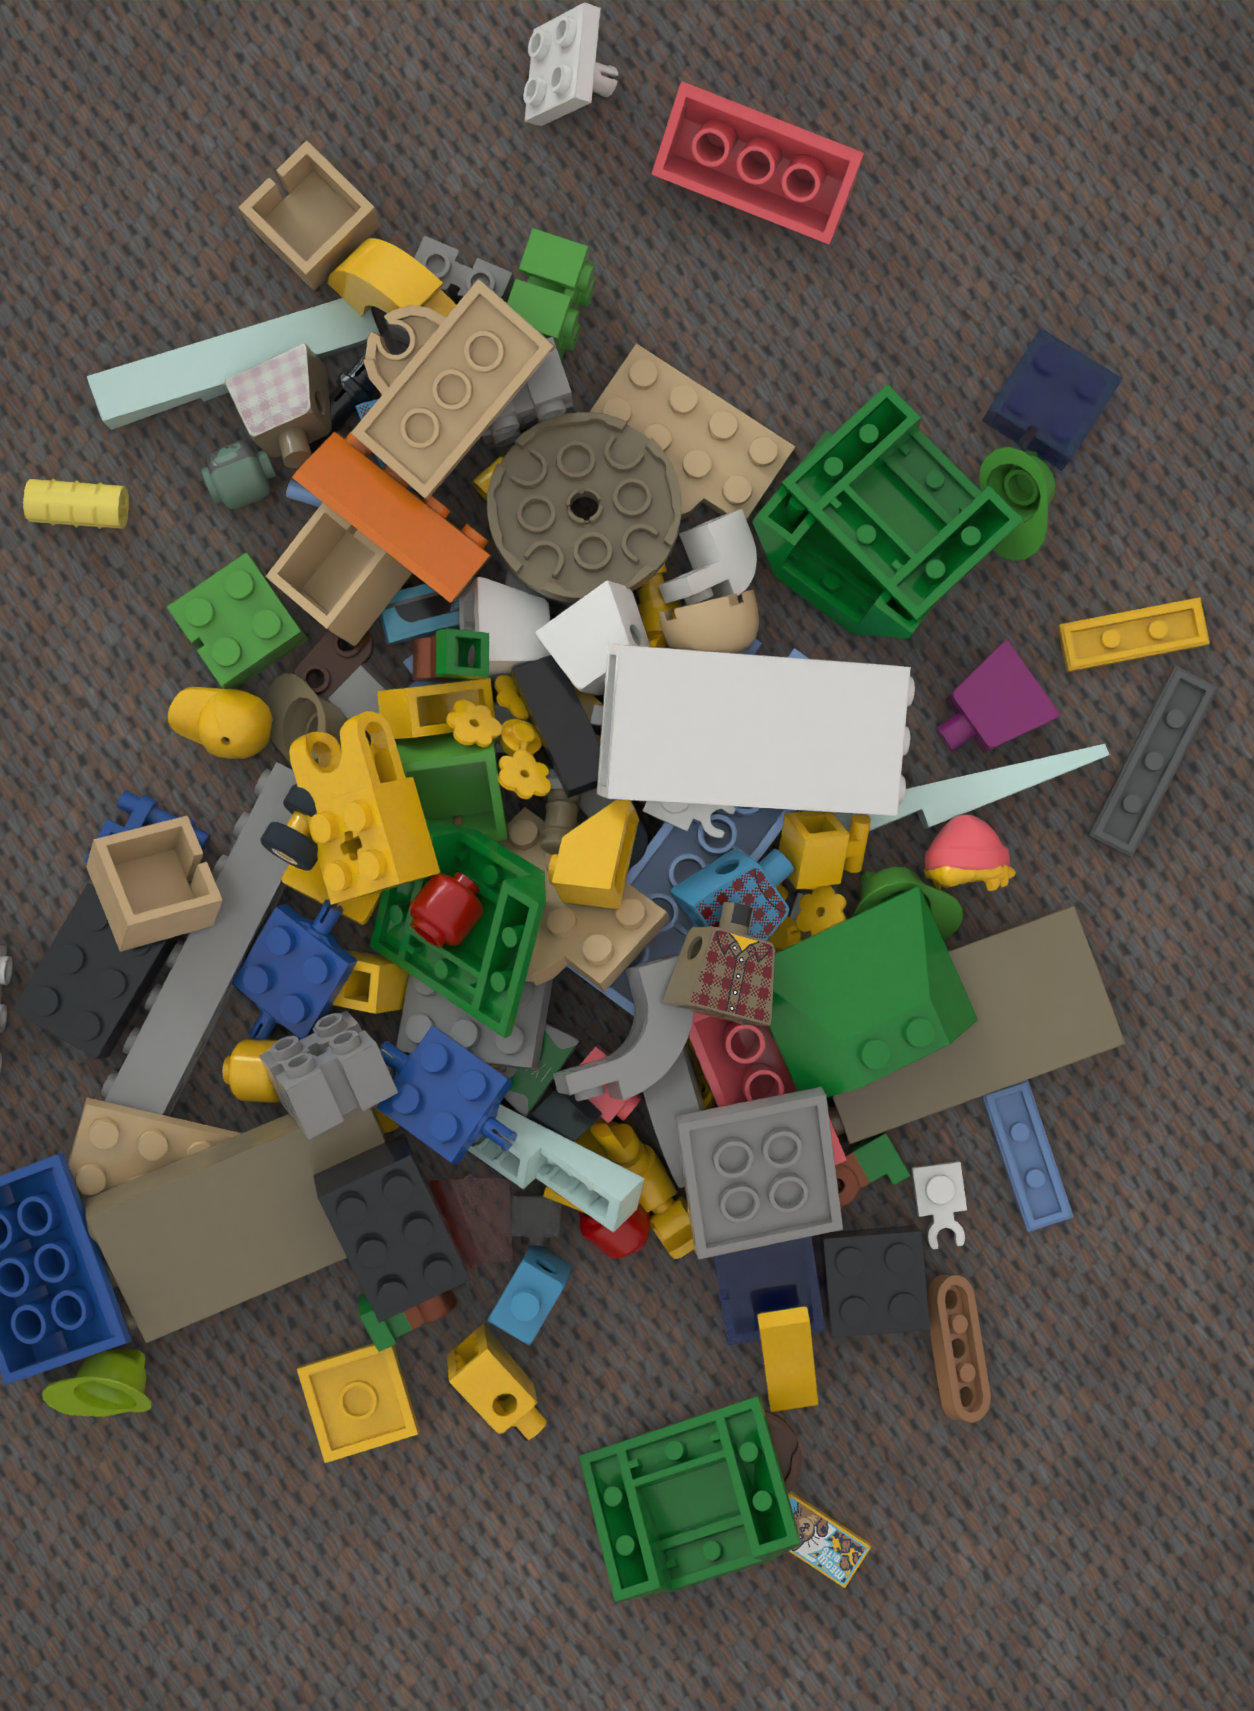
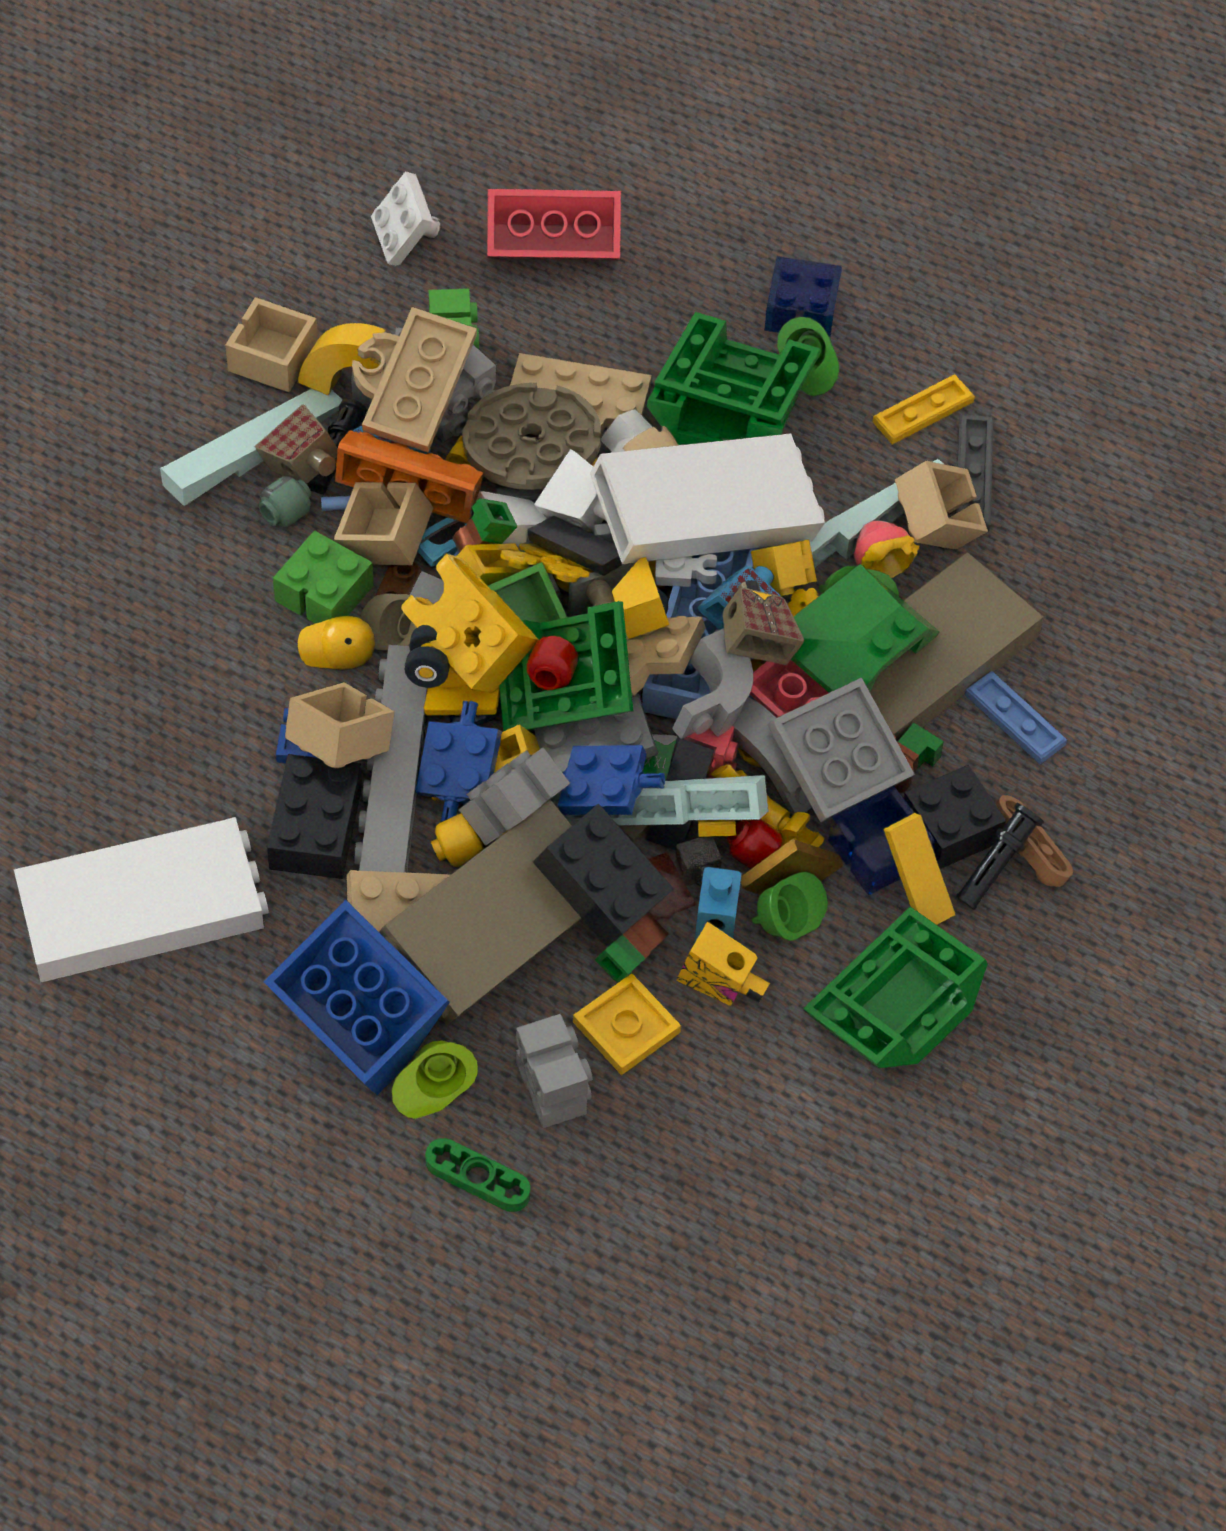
camera: 35 degrees left, 30 degrees down
light yellow axle [23,479,129,529] -> none
tile [788,1491,871,1588] -> none
white plate [911,1161,967,1249] -> none
magenta torso [935,640,1061,753] -> none
none -> green beam [425,1138,530,1212]
none -> light grey brick [516,1014,592,1128]
none -> pearl gold tile [741,839,844,895]
none -> bright green piece [751,872,828,941]
none -> tan piece [895,461,988,549]
none -> black pin [956,803,1044,910]

